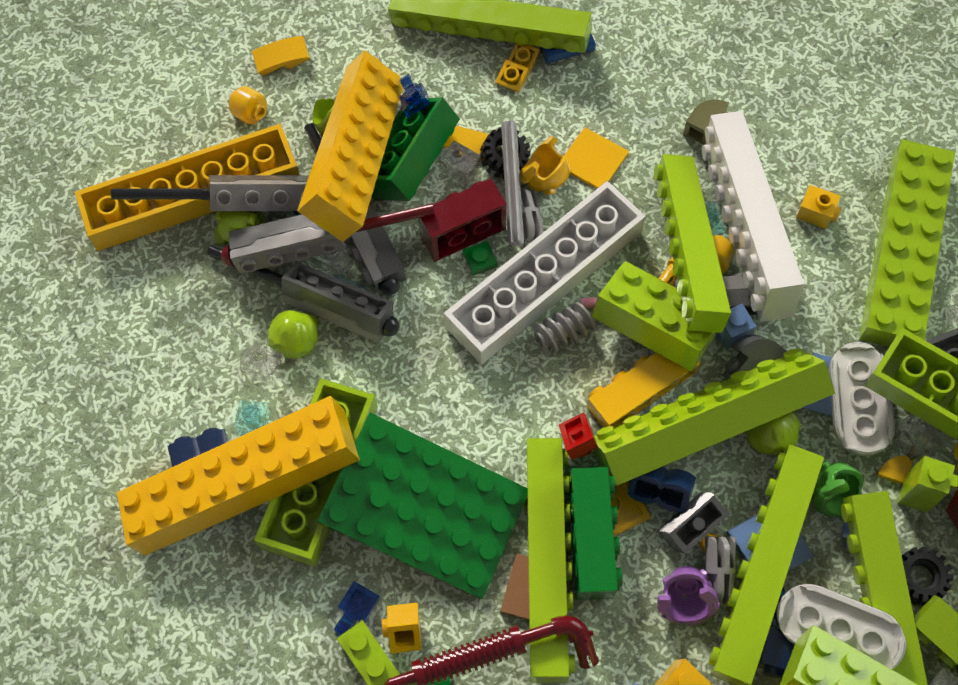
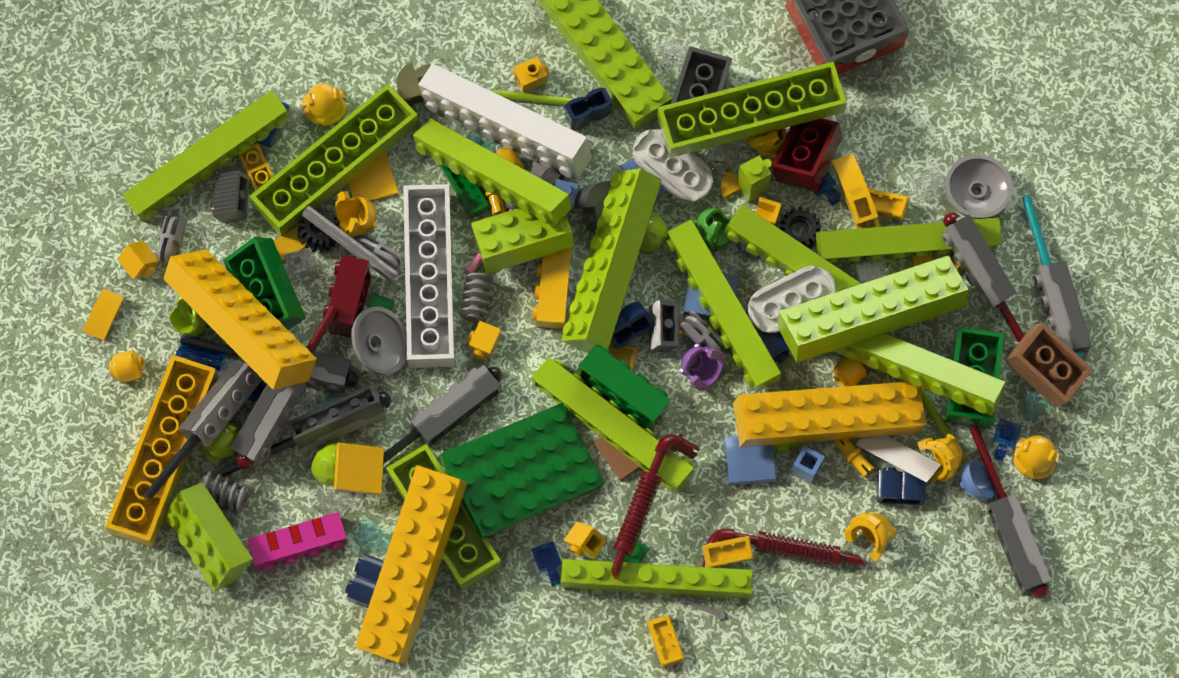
camera: 55 degrees left, 5 degrees up
clear blue plate [399,73,430,118] -> none
red plate [559,412,598,460] -> none
none -> yellow brick [117,241,160,280]
none -> light grey arm [157,215,187,264]
none -> lime brick [164,482,253,591]
none -> clear blue plate [175,344,227,371]
none -> light grey piece [198,470,248,514]
none -> dark grey brick [212,170,249,223]
none -> dark pink brick [247,512,348,572]
none -> lime brick [250,84,419,237]
none -> yellow helmet [303,83,347,126]
none -> yellow tile [334,442,384,495]
none -> light grey dish [352,307,407,375]
none -> piece [383,365,502,464]
none -> green plate [438,164,491,219]
none -> yellow brick [467,321,501,360]
none -> lime bar [490,89,574,106]
none -> dark blue brick [564,88,612,130]
none -> yellow panel [756,197,782,226]

